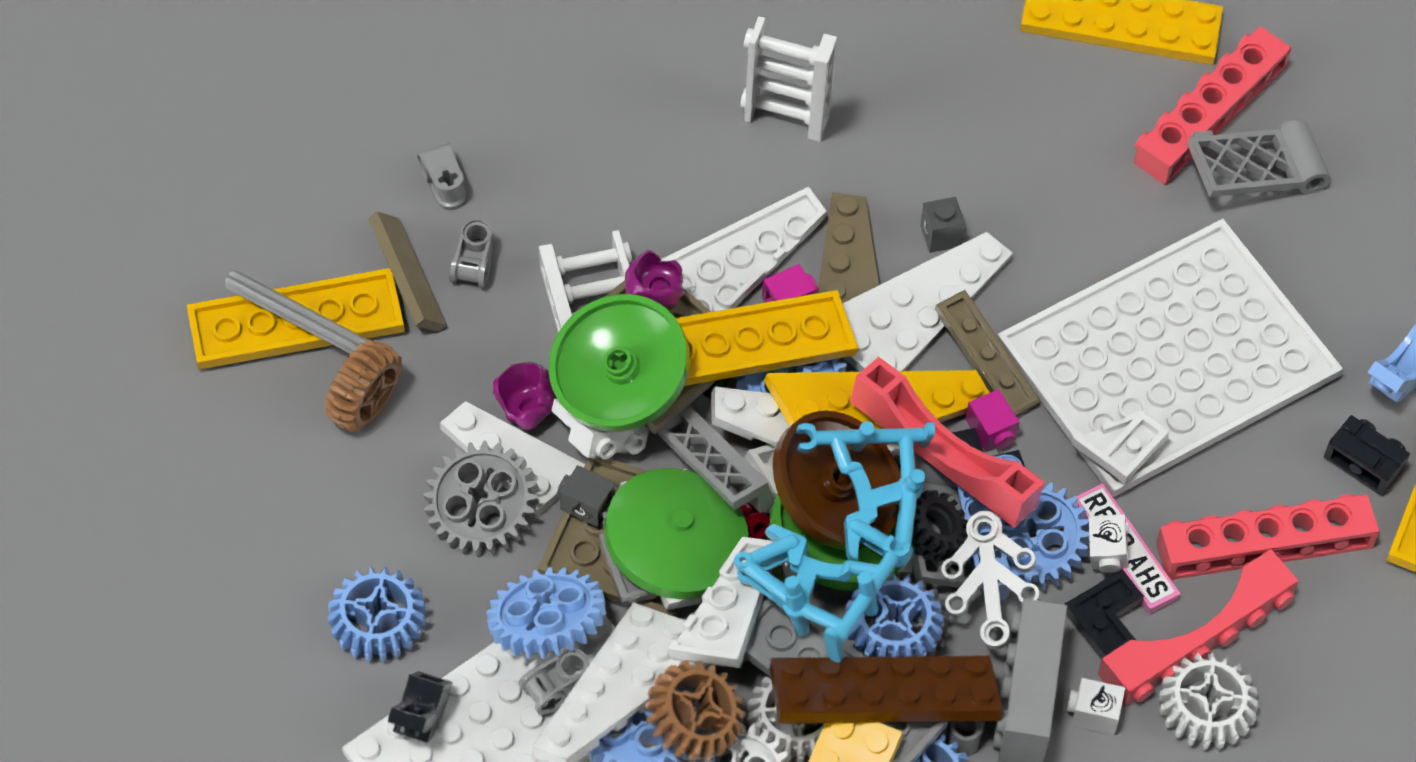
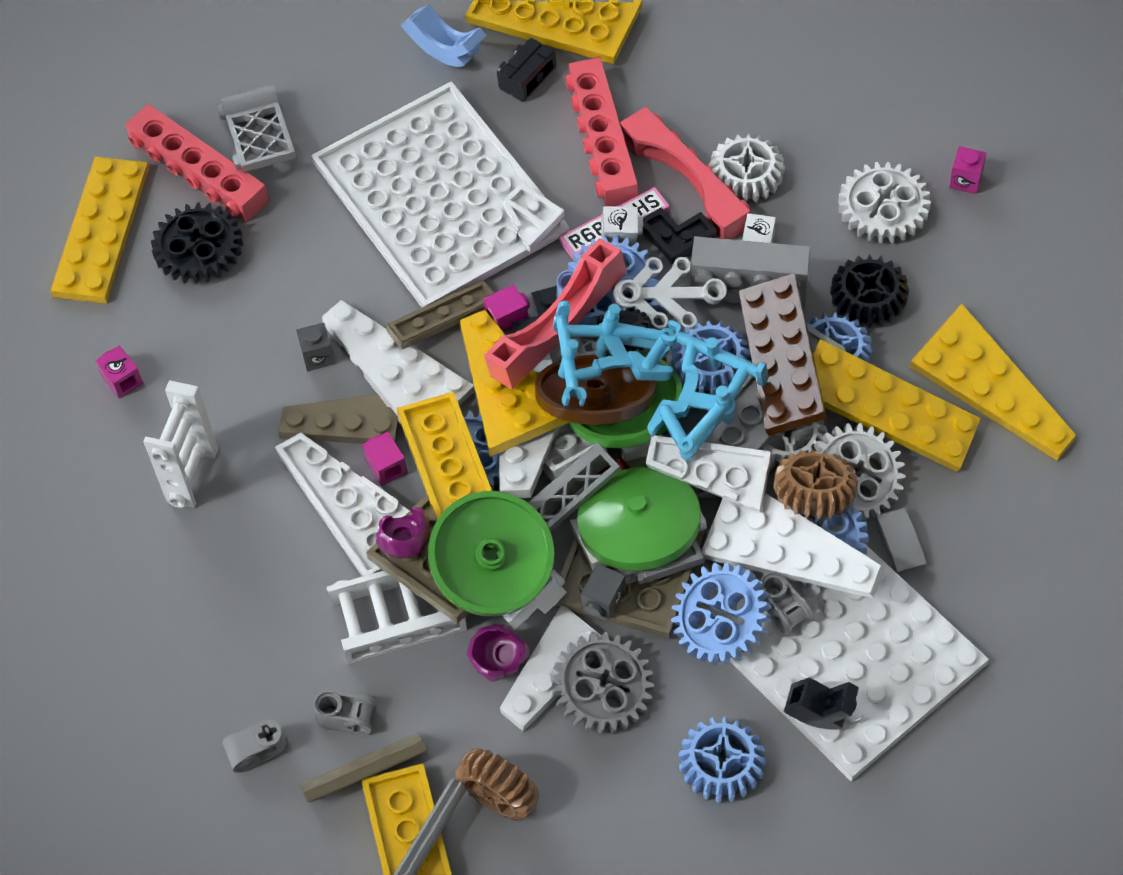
camera: 85 degrees left, 0 degrees up
none -> dark pink brick [95,345,144,398]
none -> black gear [151,202,244,284]

